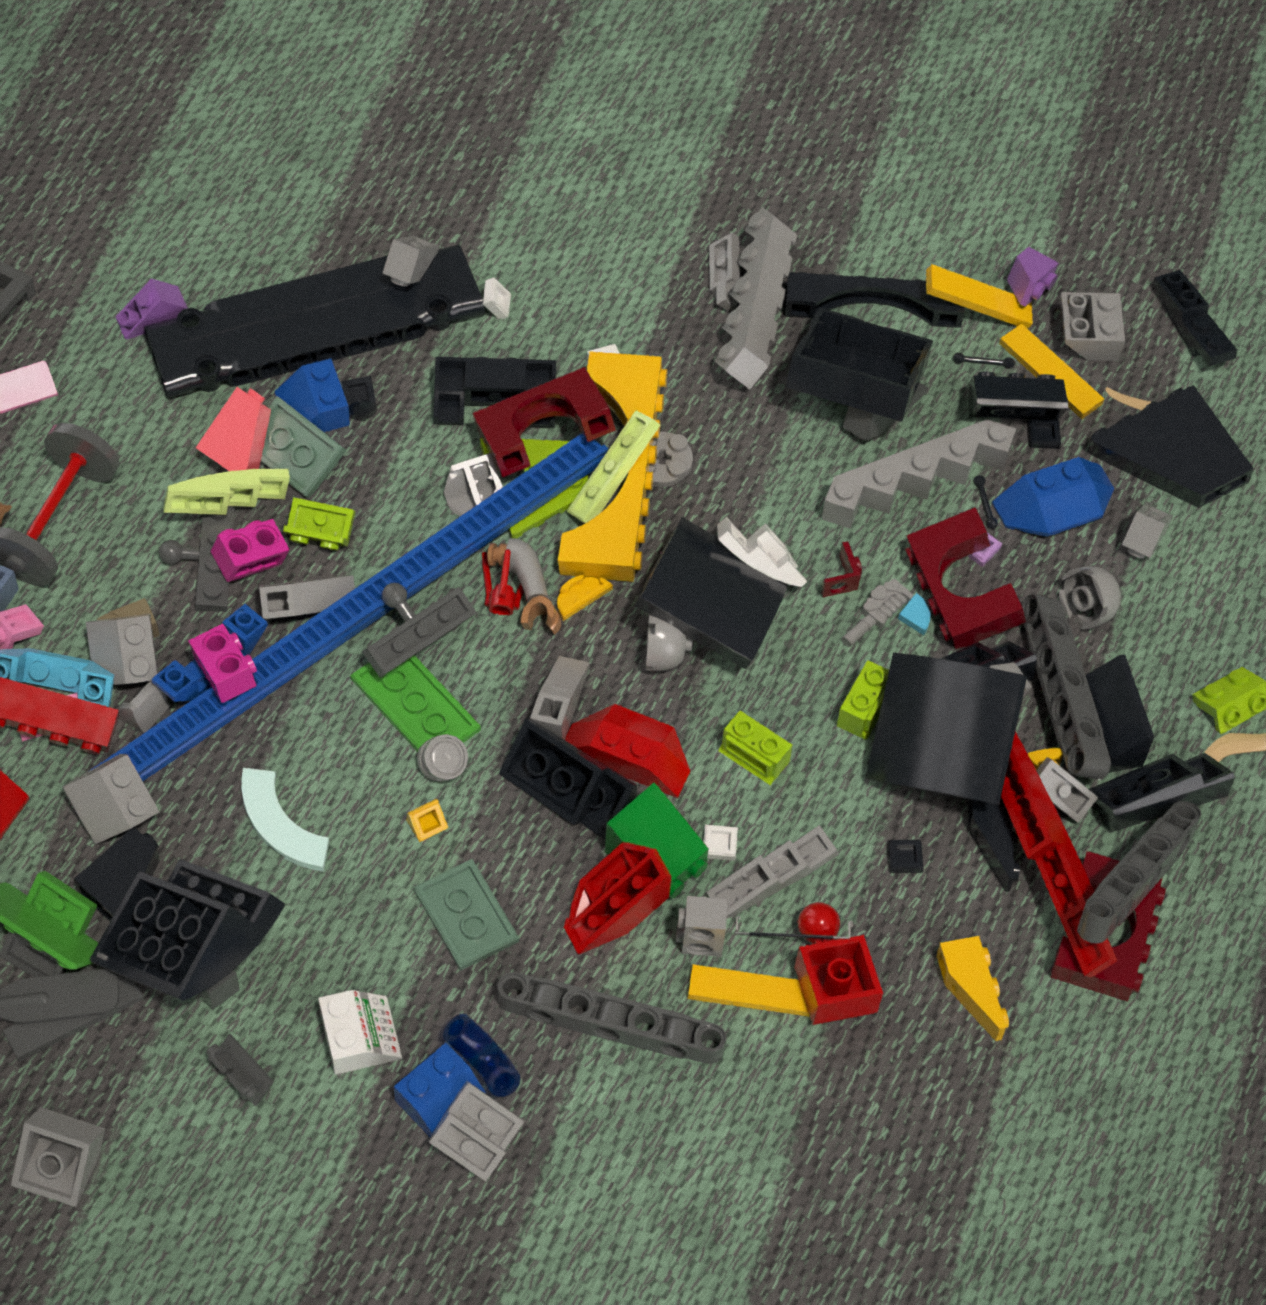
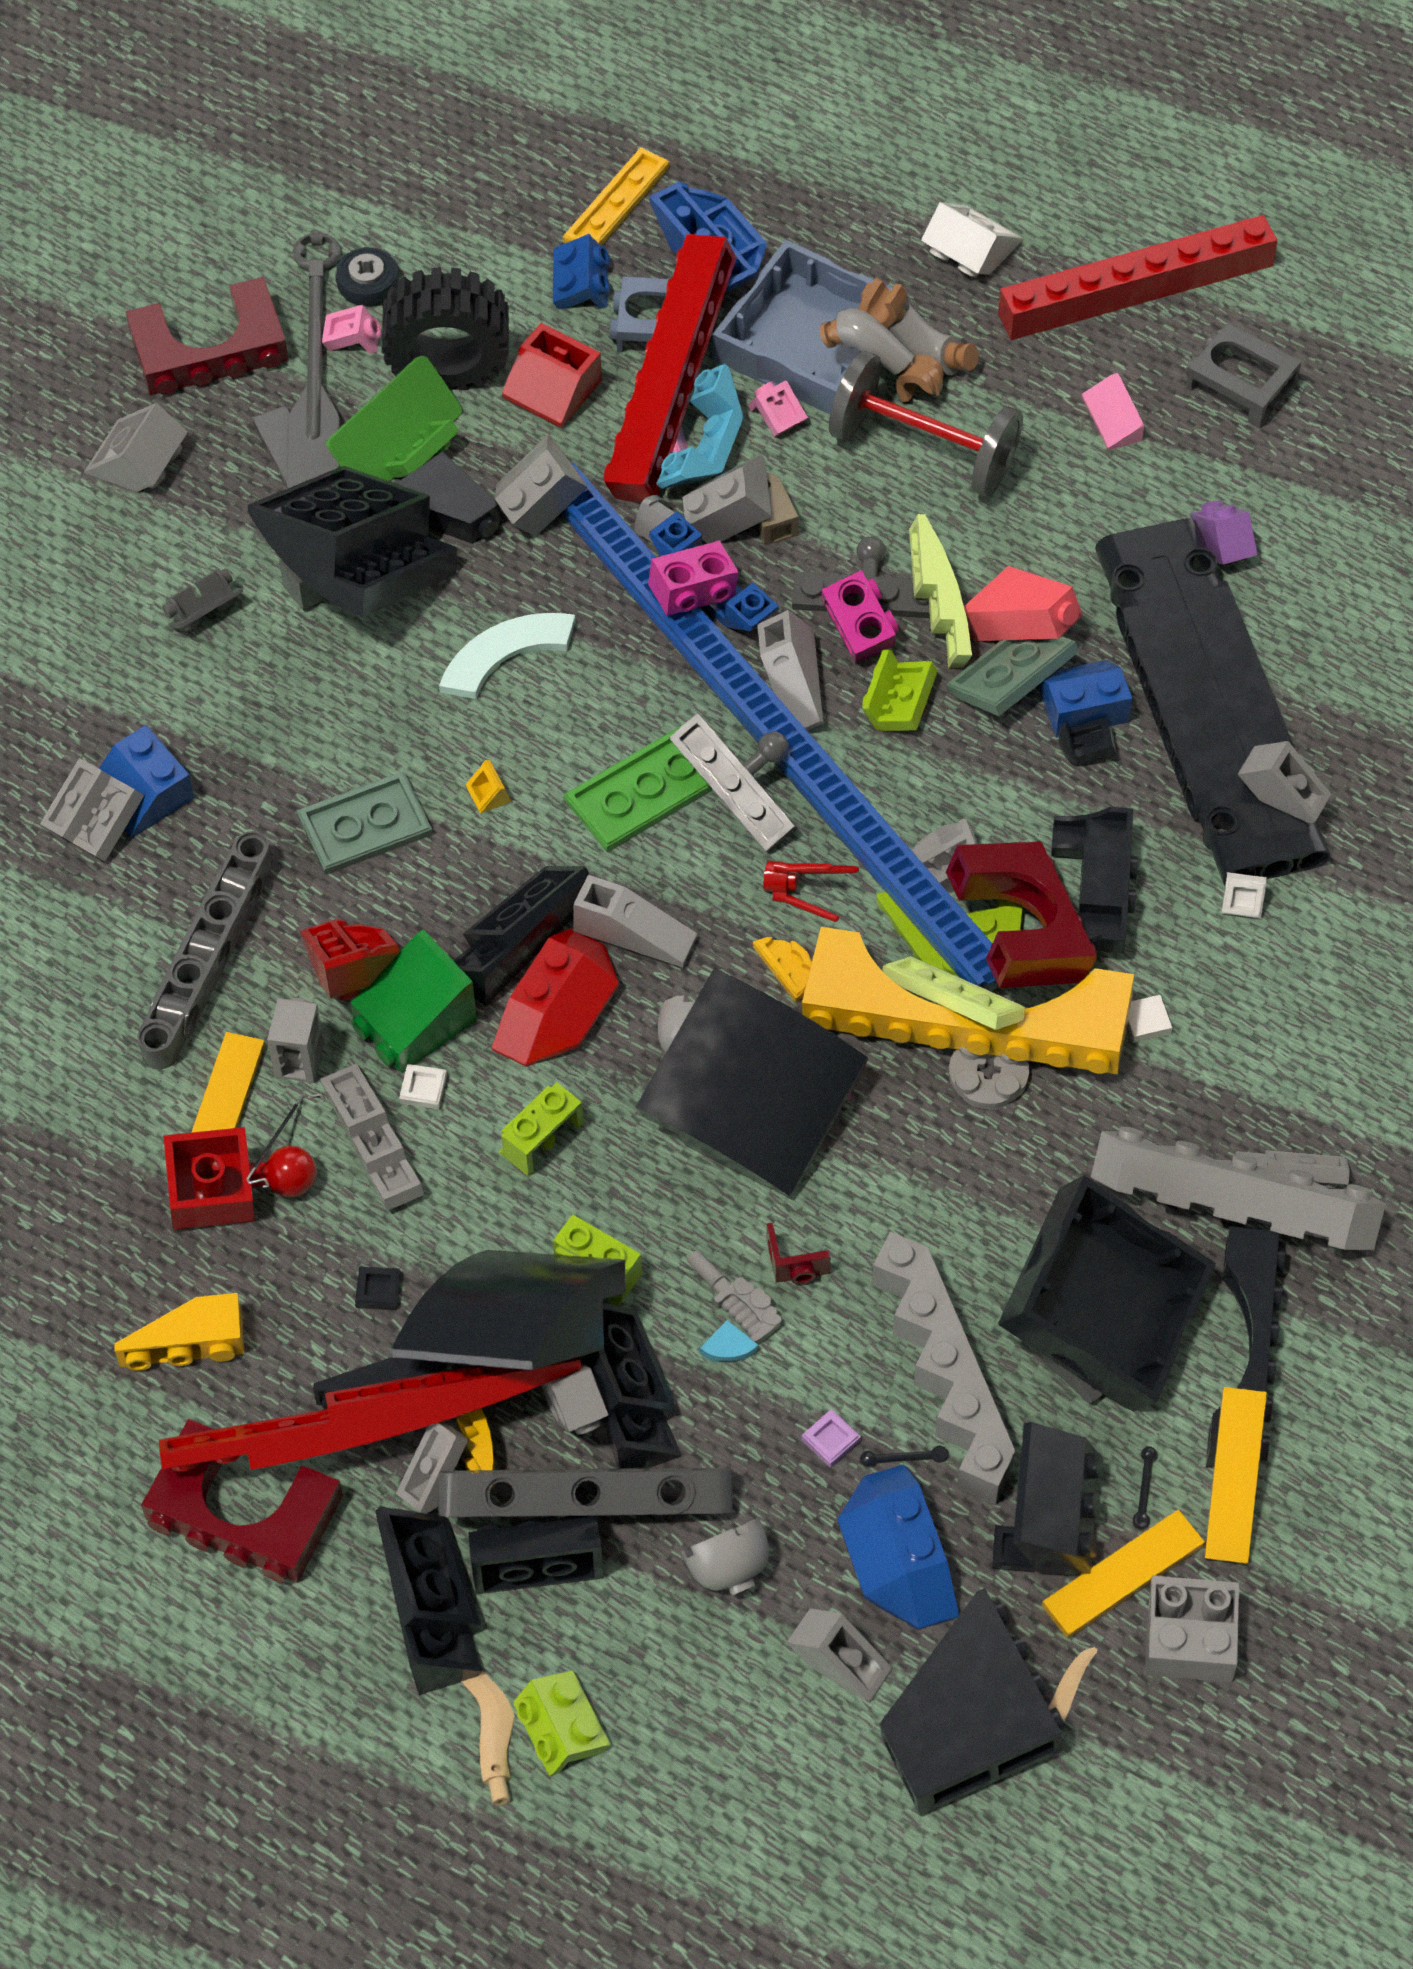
camera: 100 degrees right, 0 degrees up
white slope [318,990,402,1075] -> none
light grey wheel [417,734,468,782] -> none
clear blue cylinder [443,1014,521,1097] -> none
piece [487,538,561,635] -> none
white slope [717,517,807,587] -> none
dark red arch [905,507,1026,649] -> none
medium lavender slope [1007,247,1059,307] -> none
dark grey beam [1077,801,1201,943] -> none
black slope [1154,270,1237,366] -> none

